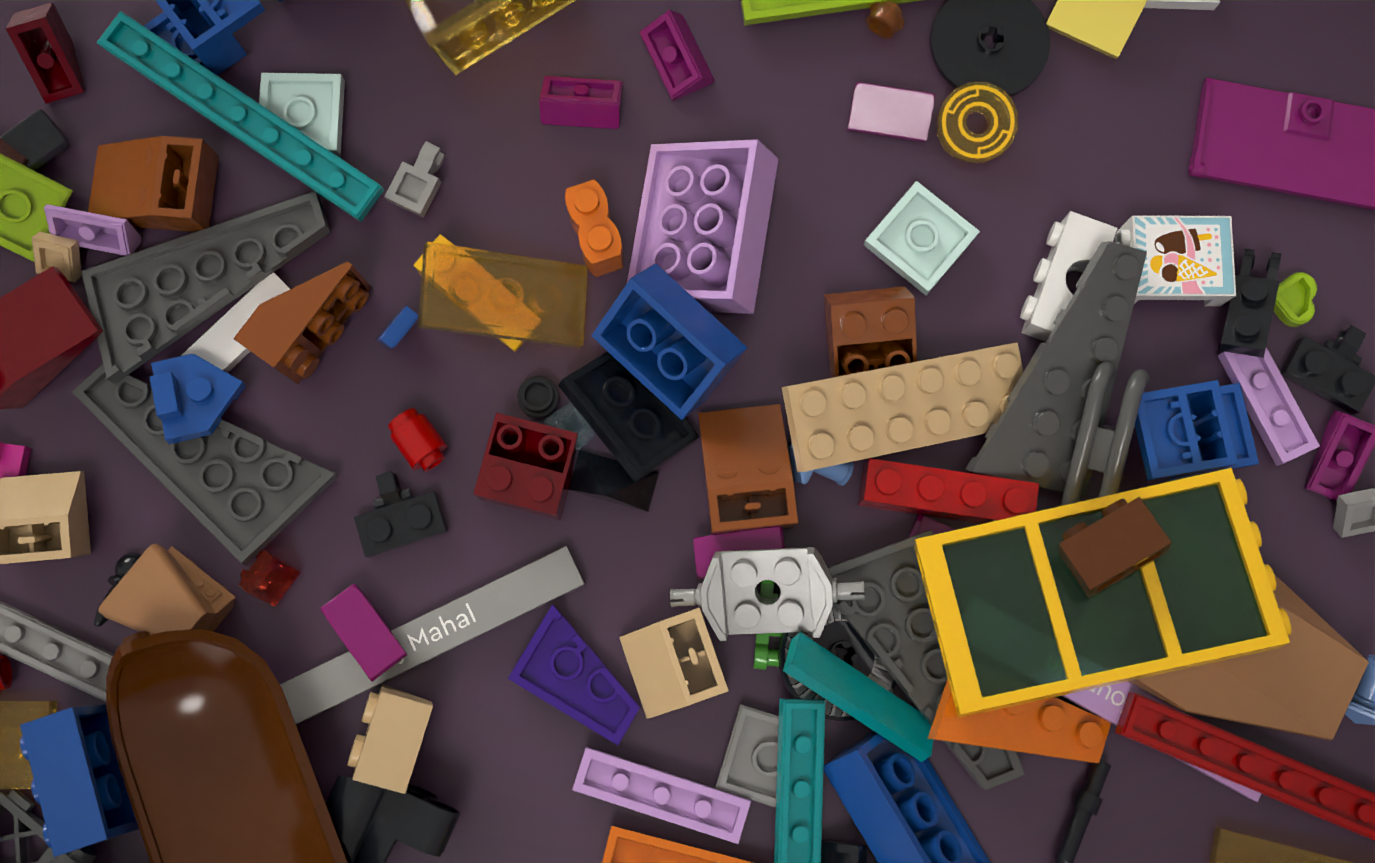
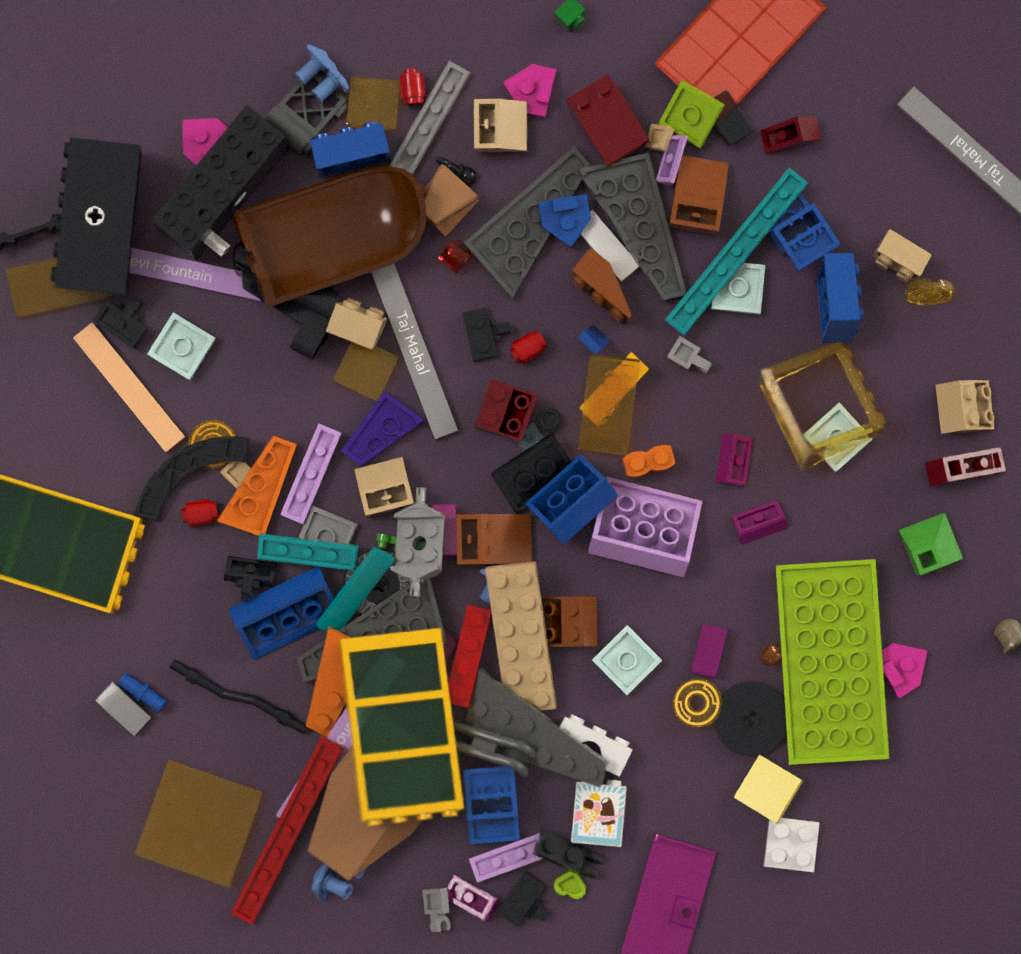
camera: 90 degrees right, 5 degrees up
magenta slope [321,584,407,682] -> none
black slope [568,450,659,512] -> none
reddish brown brick [1058,497,1172,599] -> none
none -> clear yellow tile [333,341,399,402]

